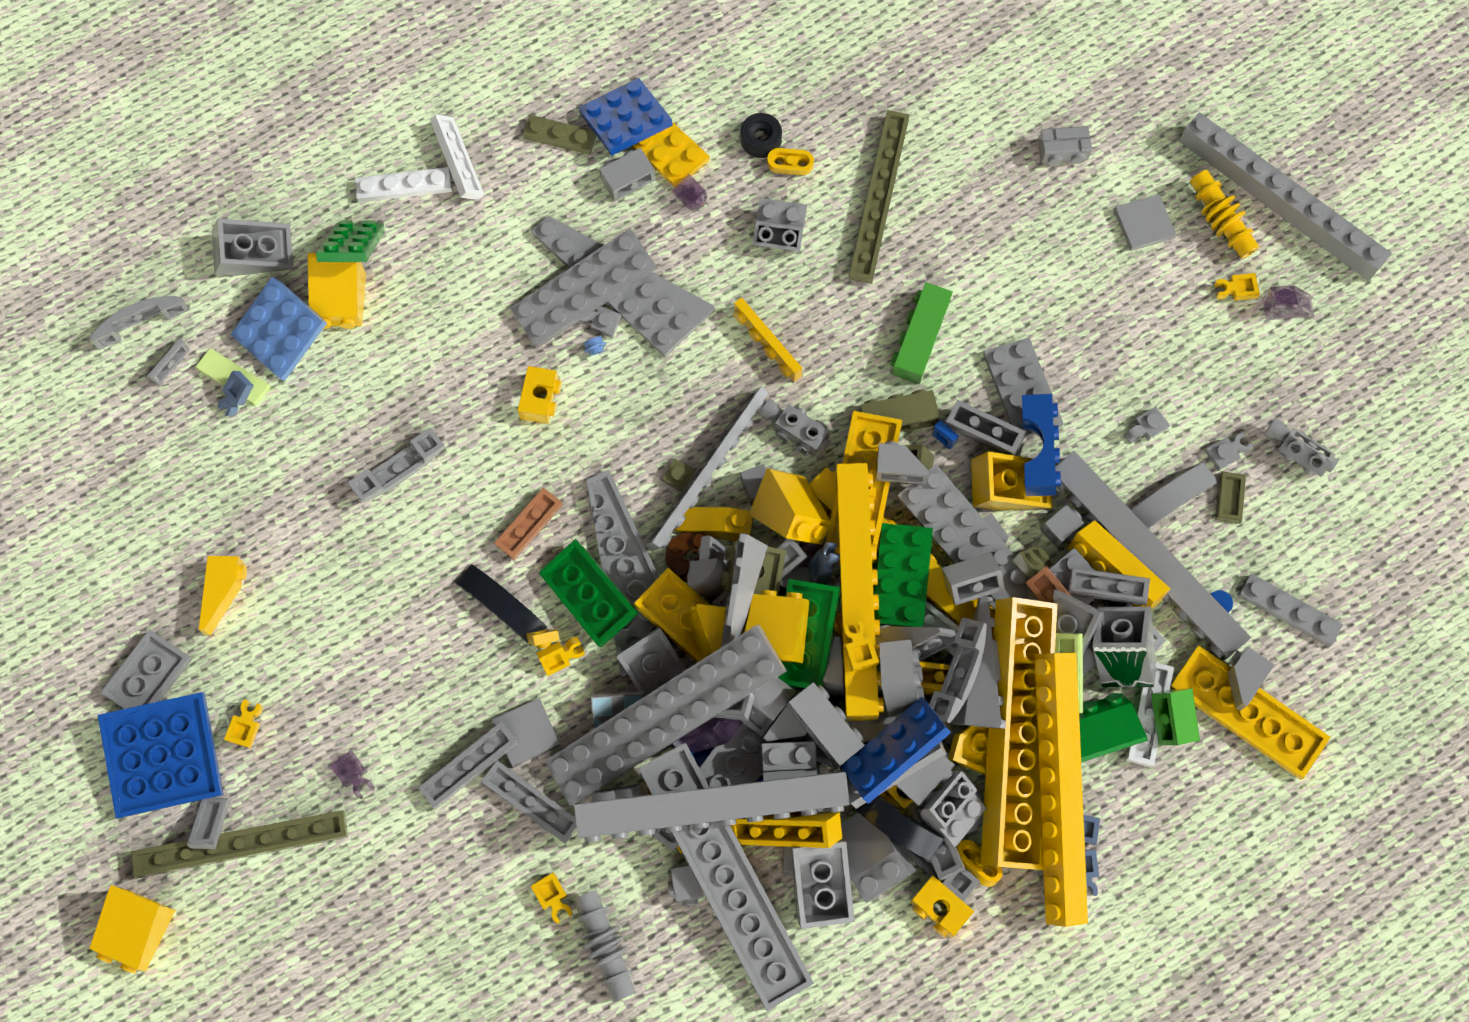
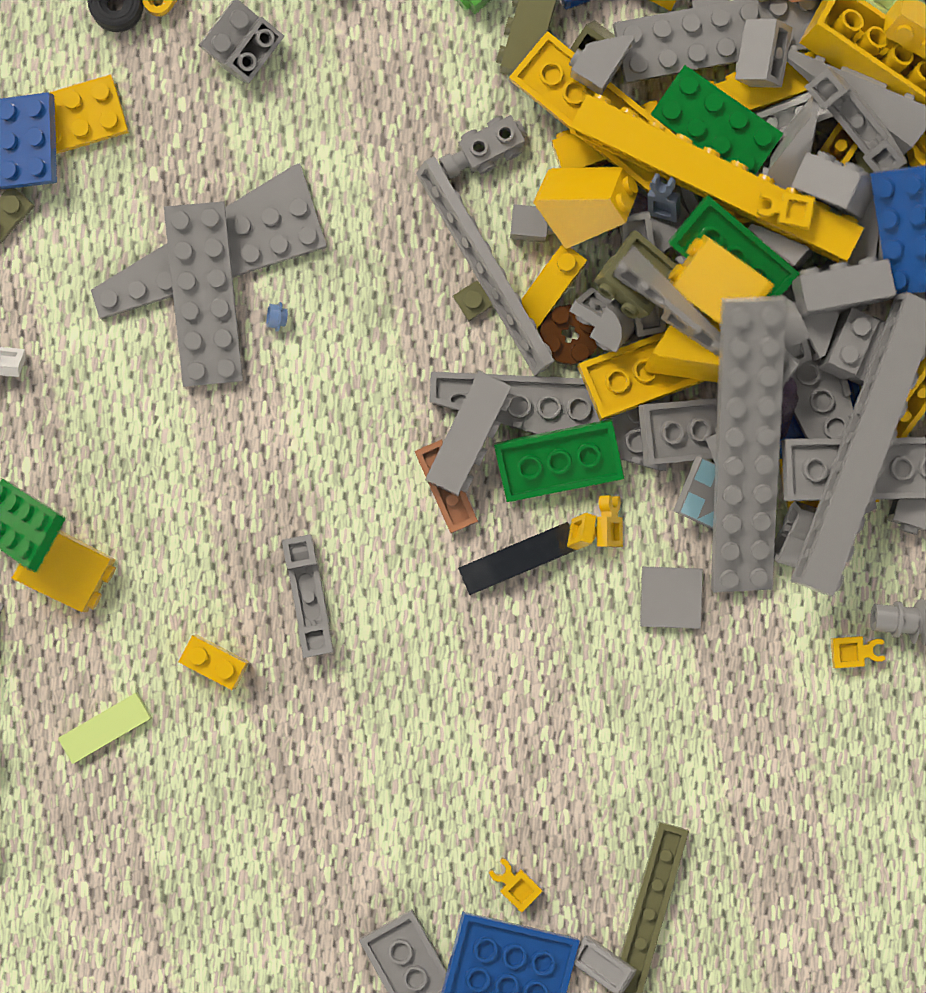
camera: 60 degrees left, 15 degrees up
light grey slope [145,338,190,386] -> none
yellow slope [198,556,247,636] -> none
sand blue plate [217,371,254,416] -> none
medium blue plate [230,277,327,380] -> none
clear purple plate [330,750,375,799] -> none
light grey plate [418,721,519,809] -> none
light grey plate [481,761,577,844] -> none
yellow brick [517,366,562,424] -> none
light grey plate [578,306,622,338] -> none
light grey brick [599,148,655,201] -> none
plate [672,174,707,210] -> none
yellow plate [733,297,802,382] -> none
none -> yellow brick [178,634,249,690]
none -> light grey brick [425,370,514,496]

